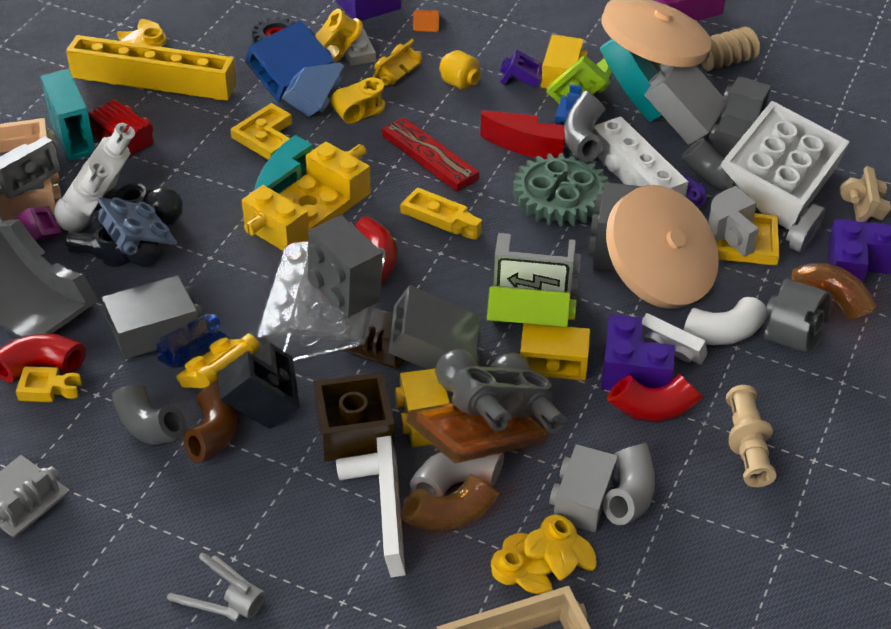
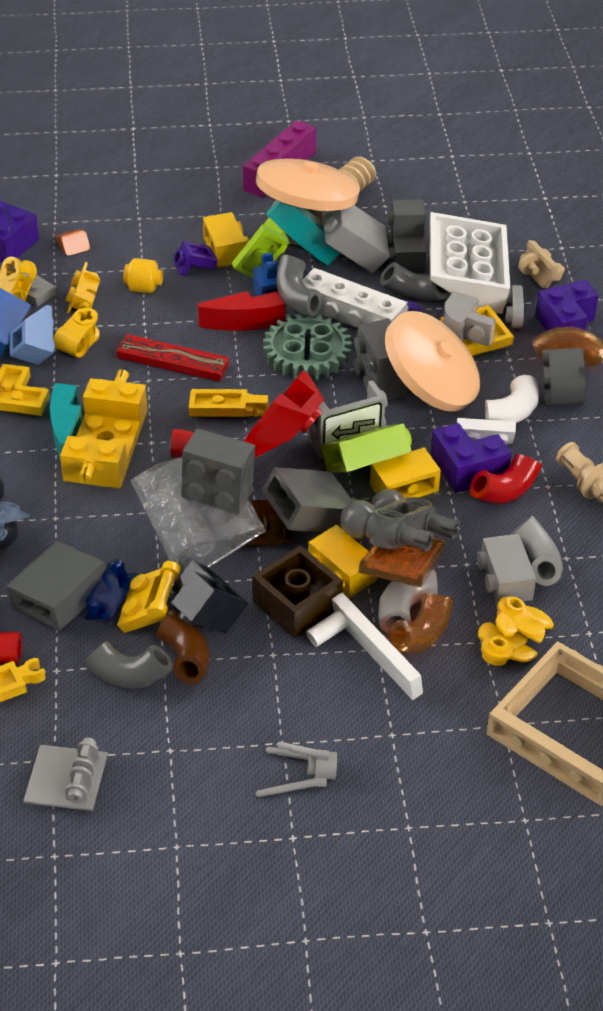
camera: 30 degrees left, 0 degrees up
none -> red slope [243,370,324,458]

